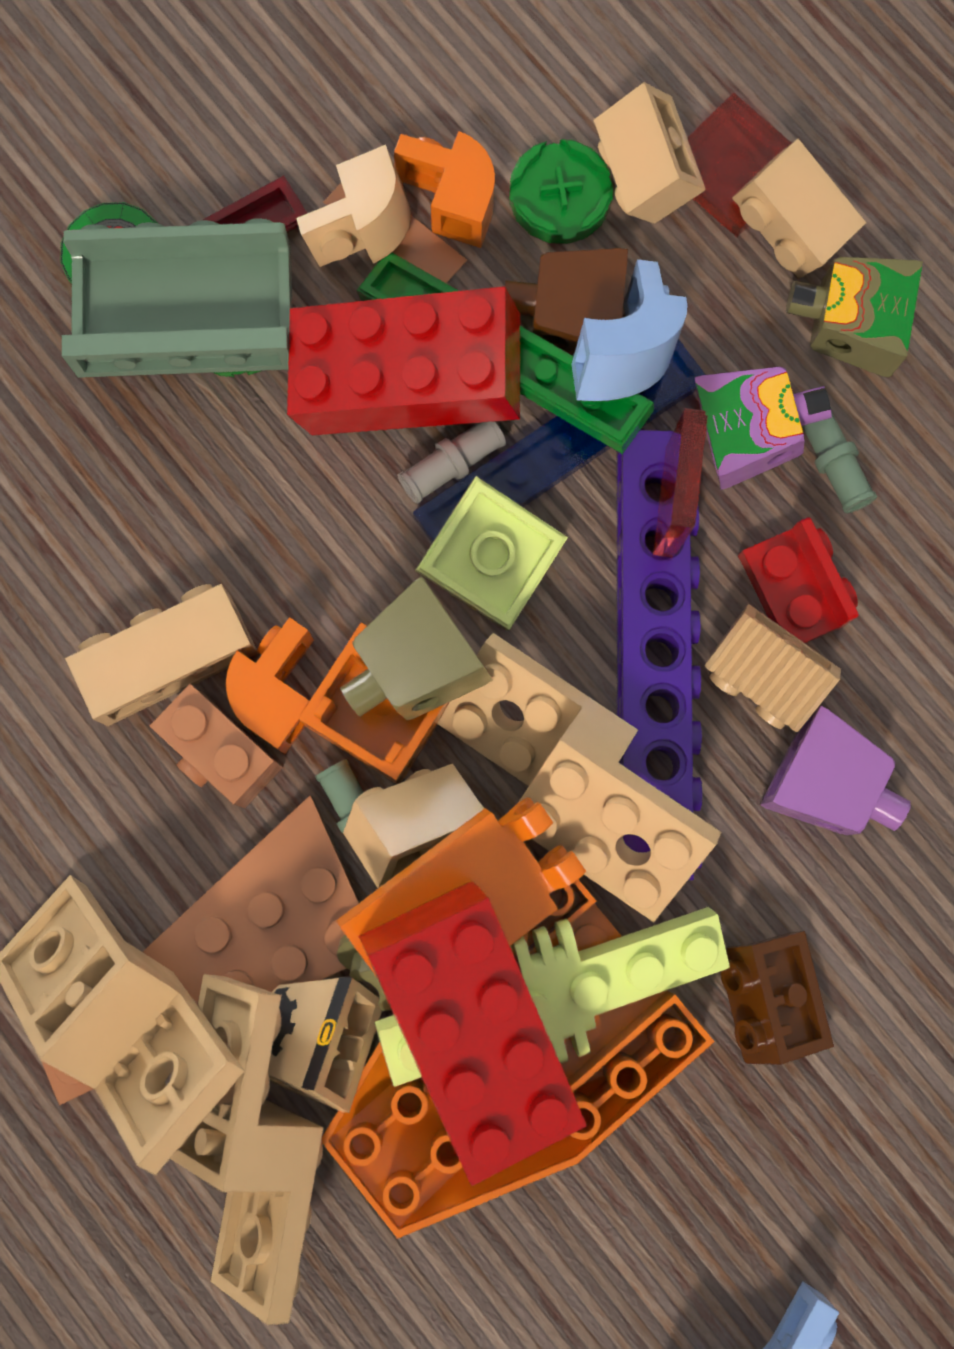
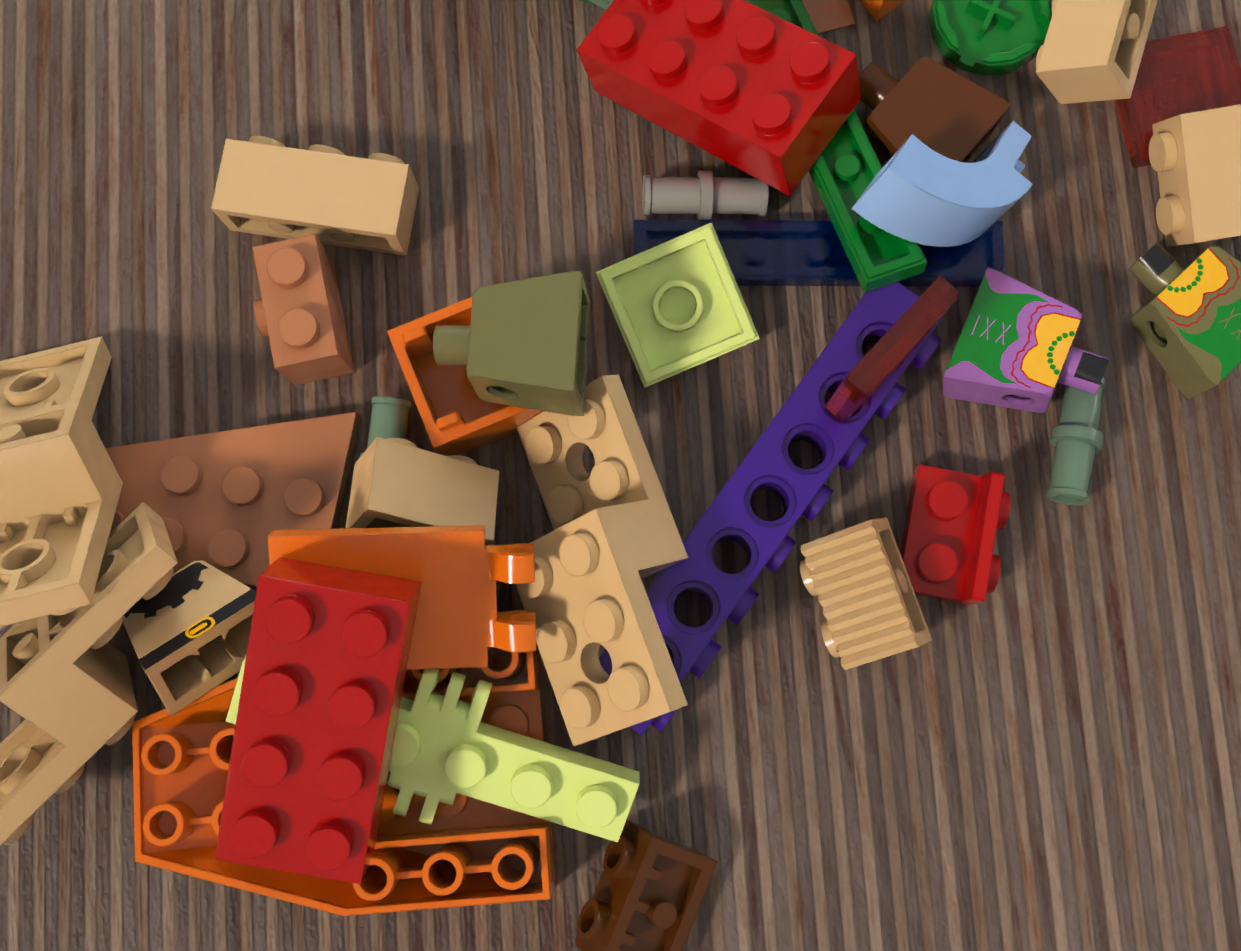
camera: 45 degrees right, 0 degrees up
orange brick [226,617,314,754] -> none
medium lavender torso [760,706,911,835] -> none

